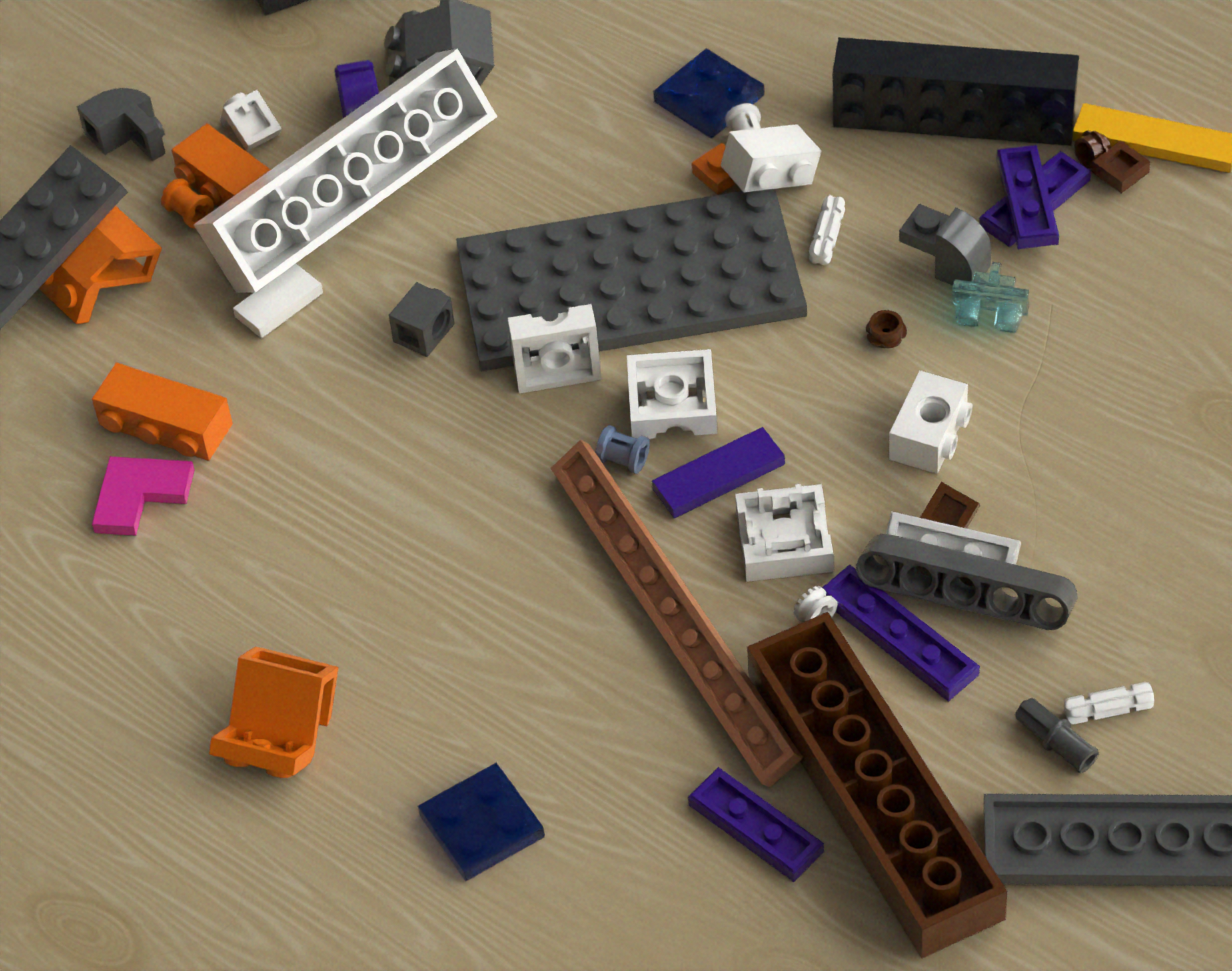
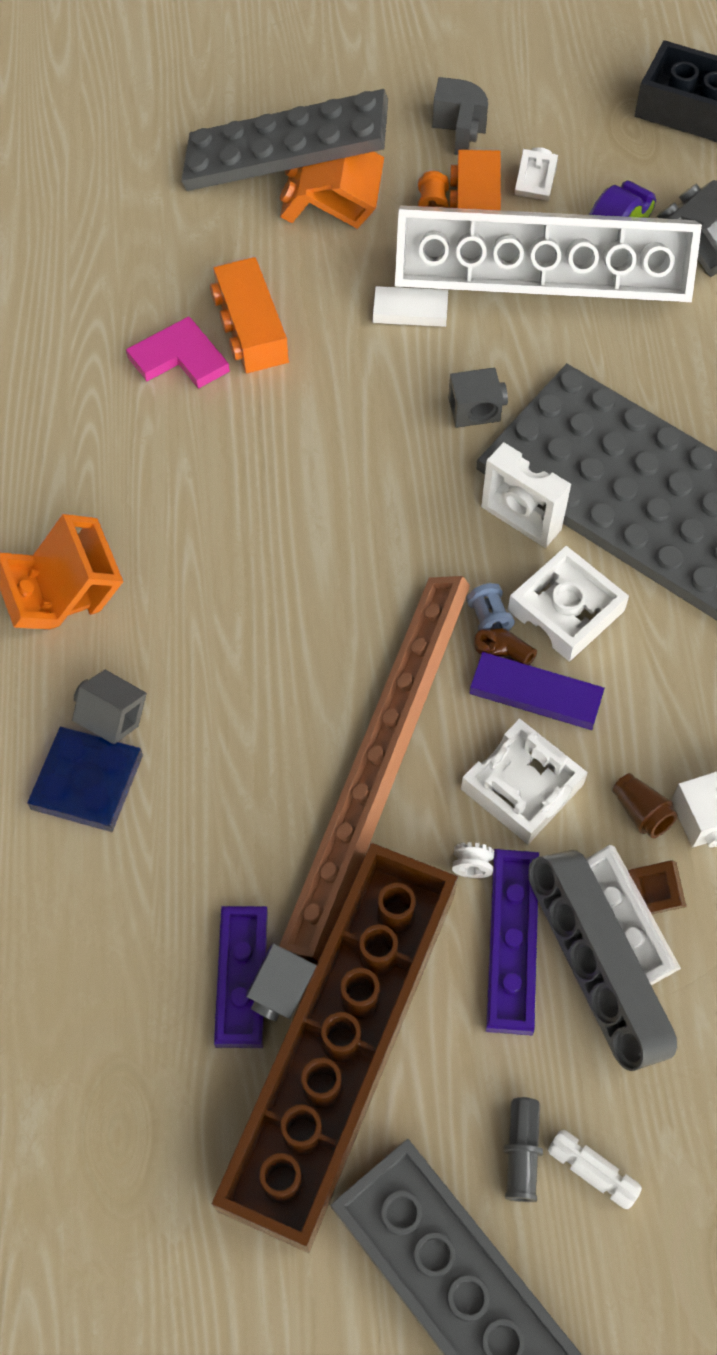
camera: 45 degrees right, 10 degrees up
none -> dark grey brick [72,669,147,744]
none -> dark grey brick [246,942,317,1022]
none -> reddish brown arm [474,628,537,665]
none -> reddish brown cone [612,773,678,838]

